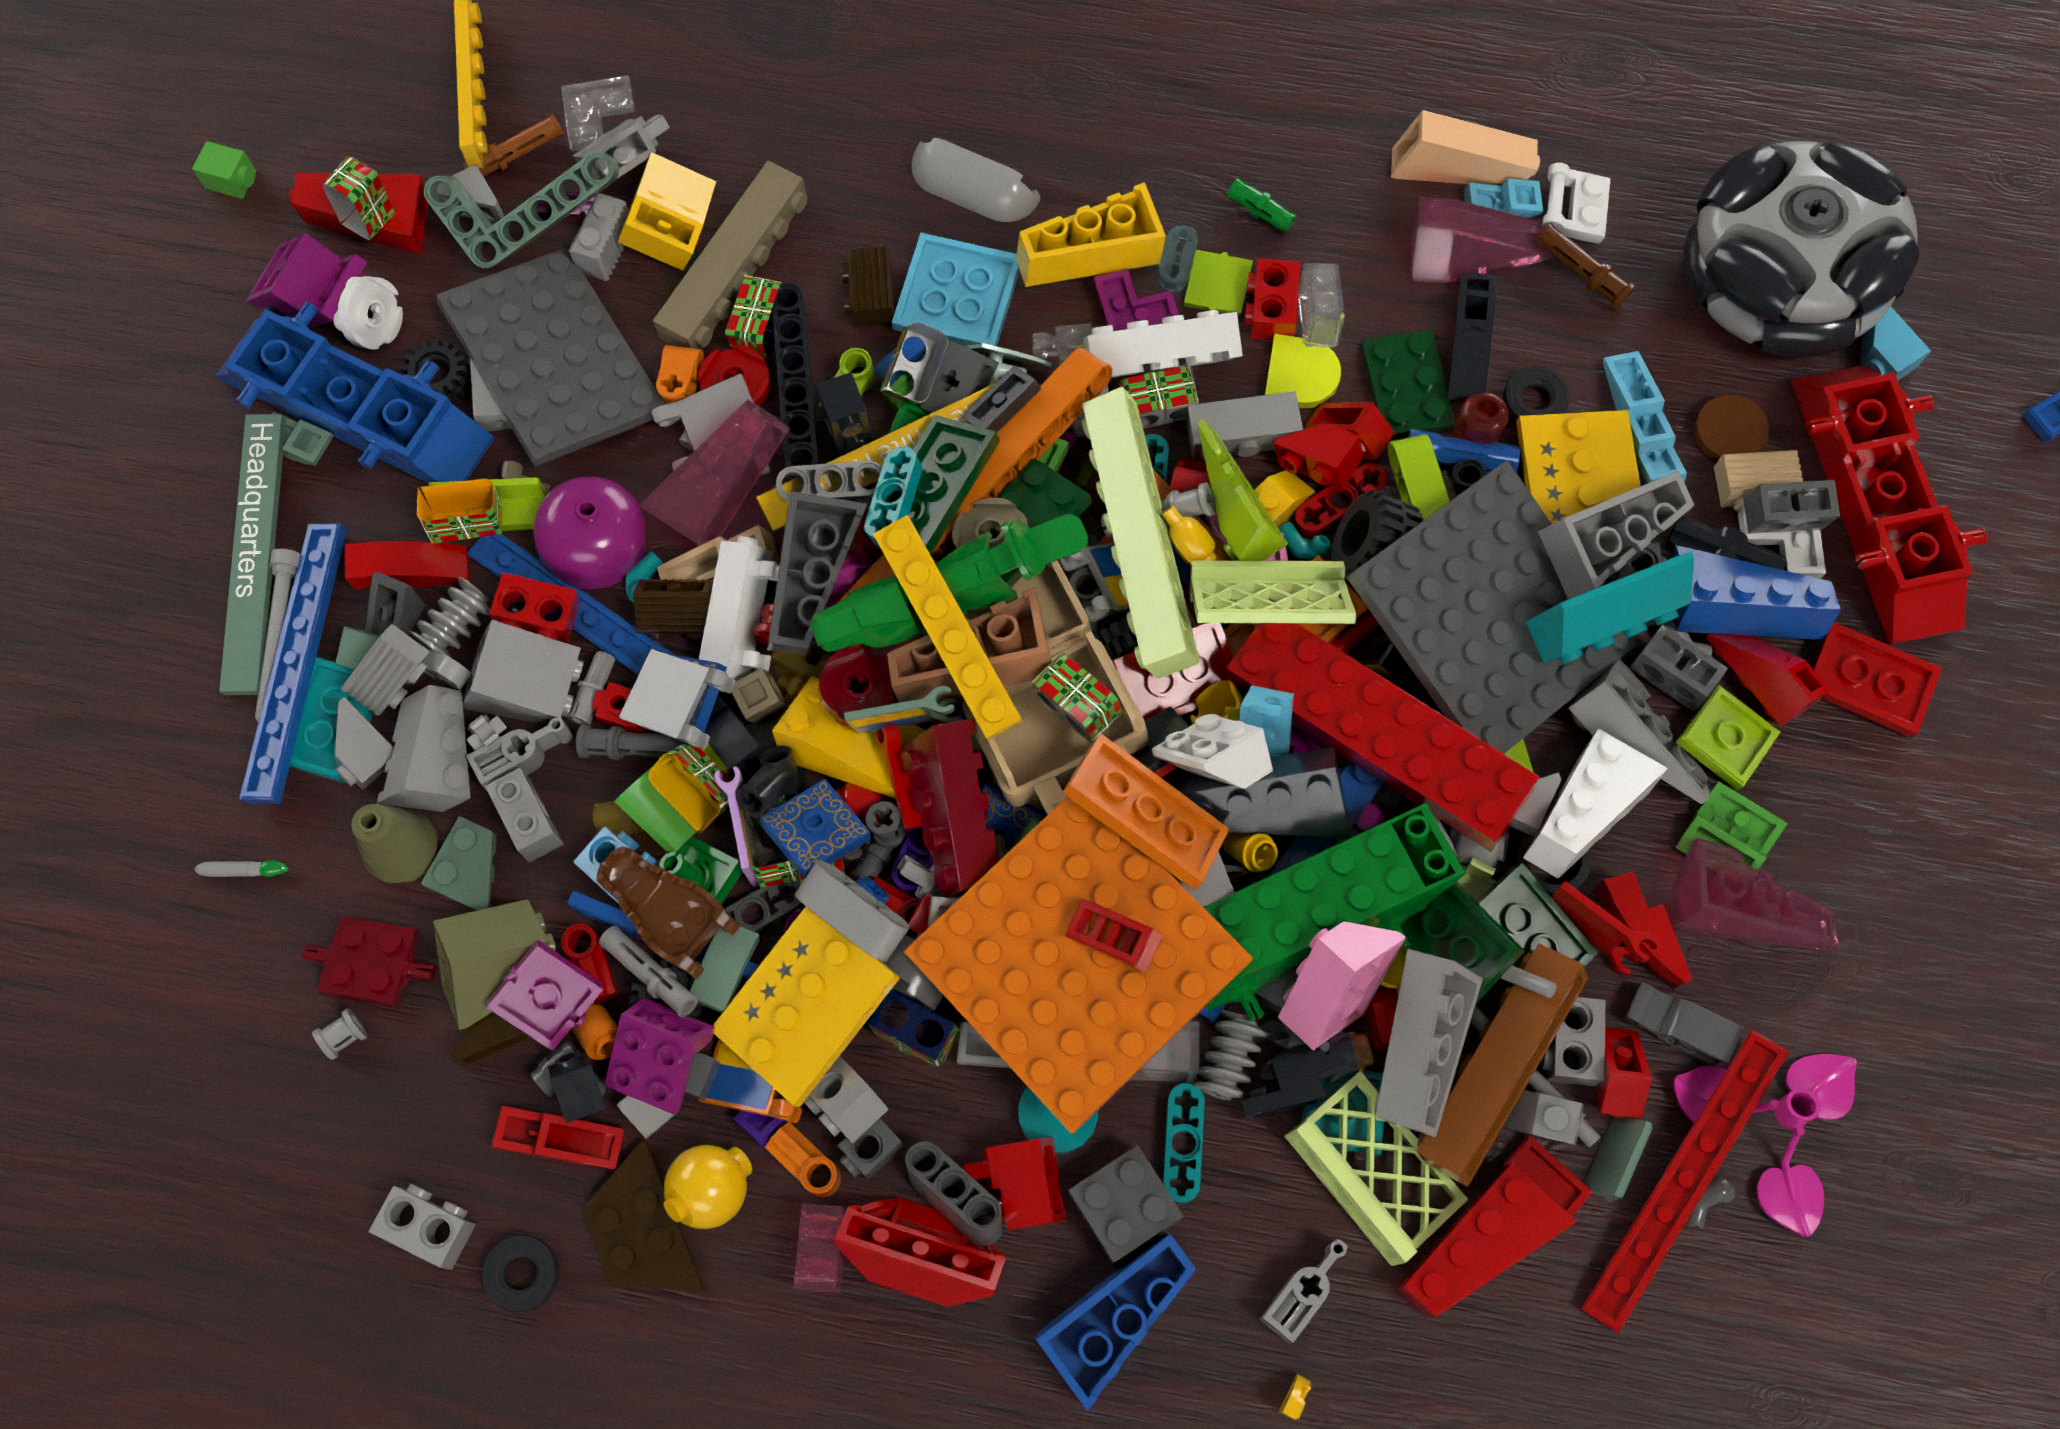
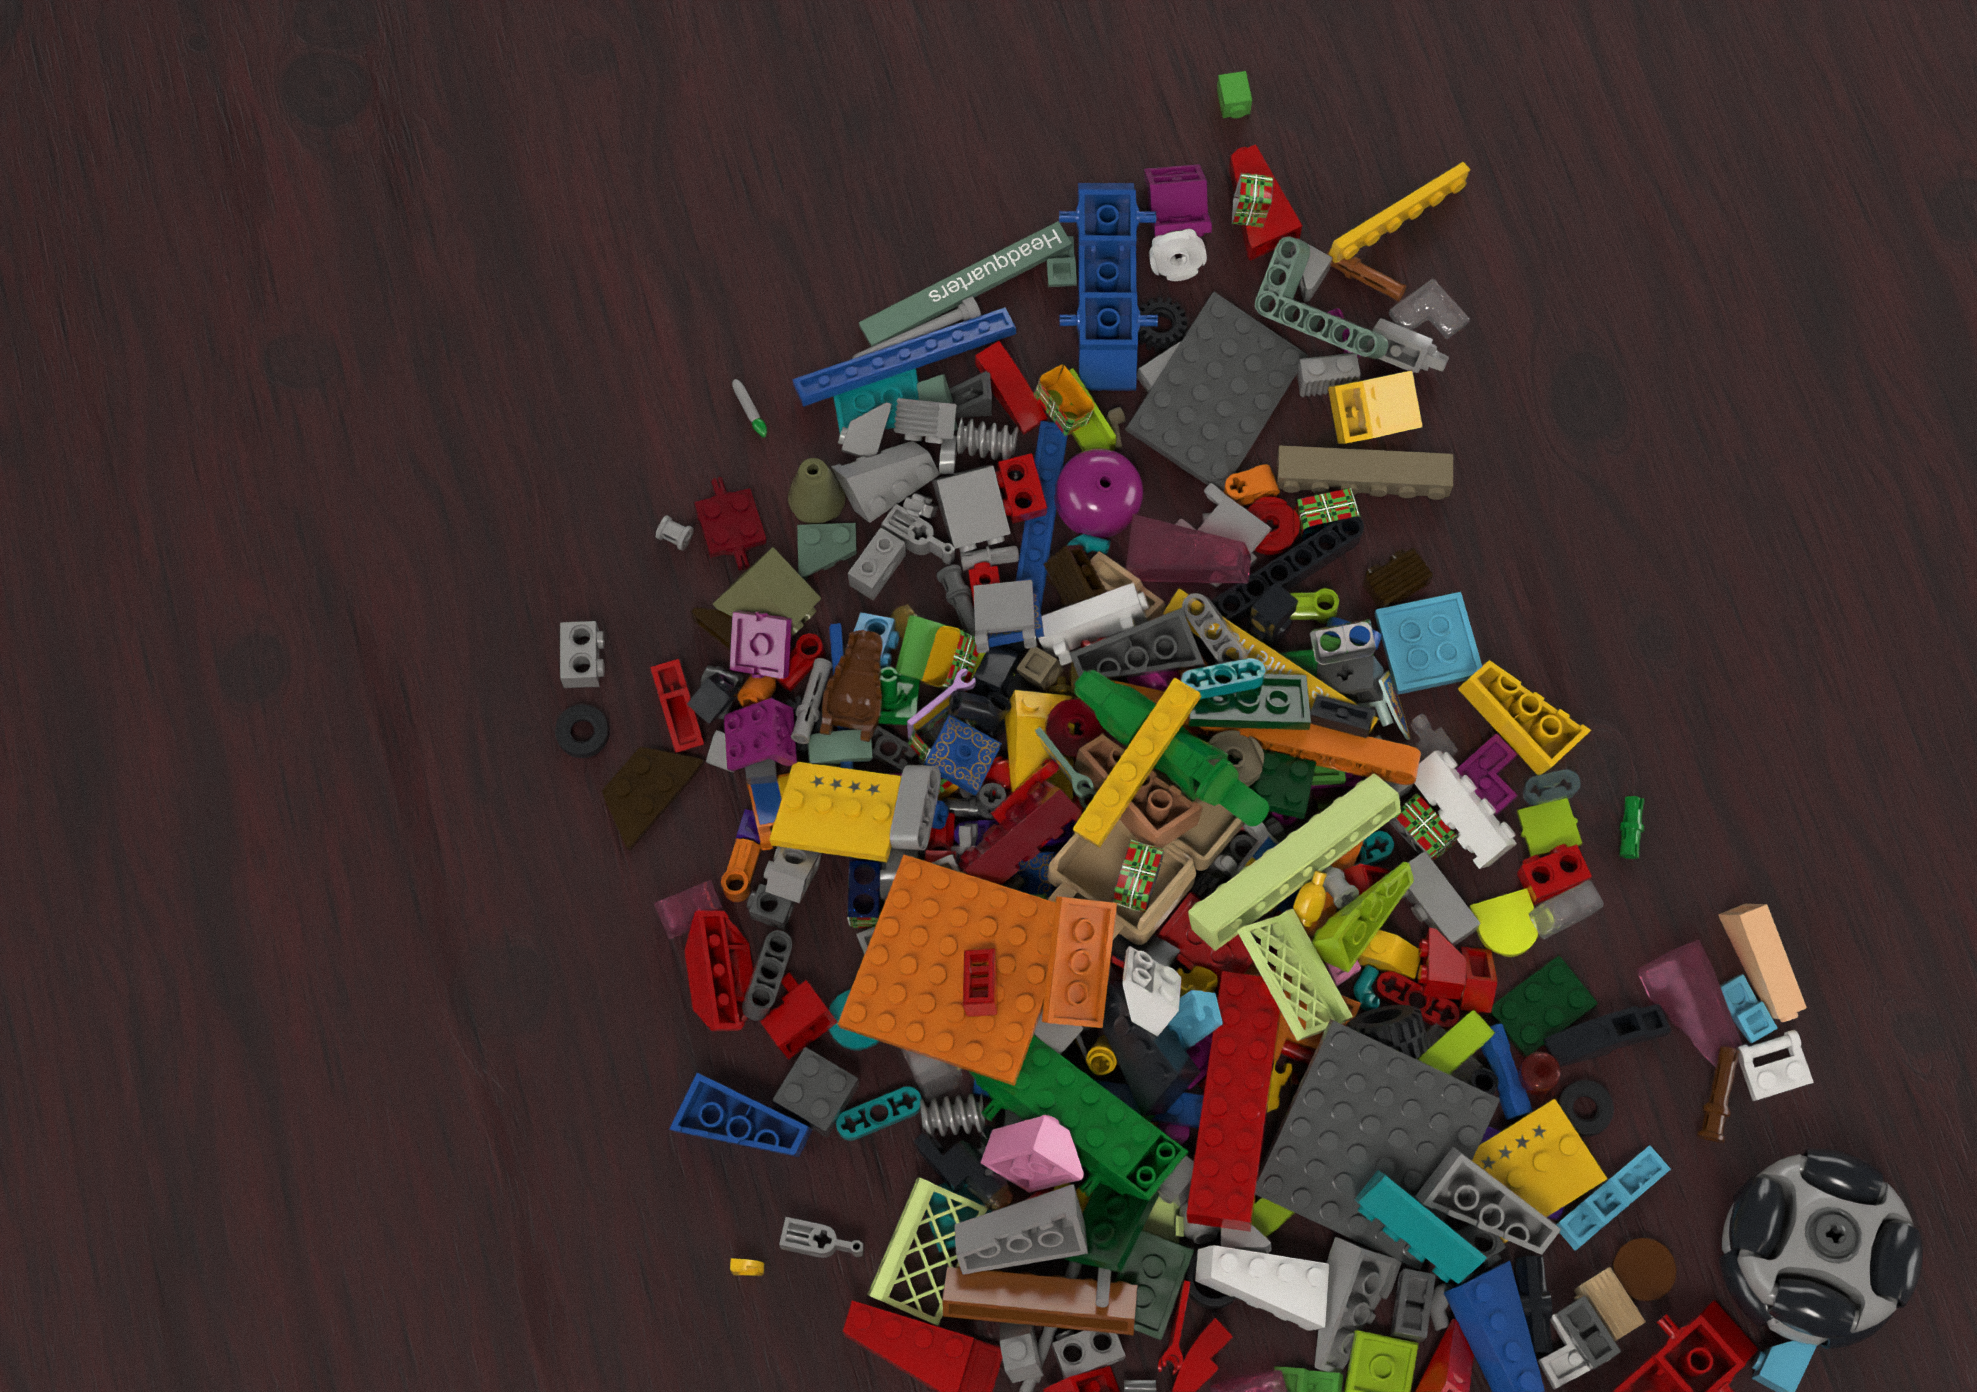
camera: 60 degrees right, 0 degrees up
yellow brick [664,1145,752,1229] -> none
light grey brick [912,138,1040,222] -> none

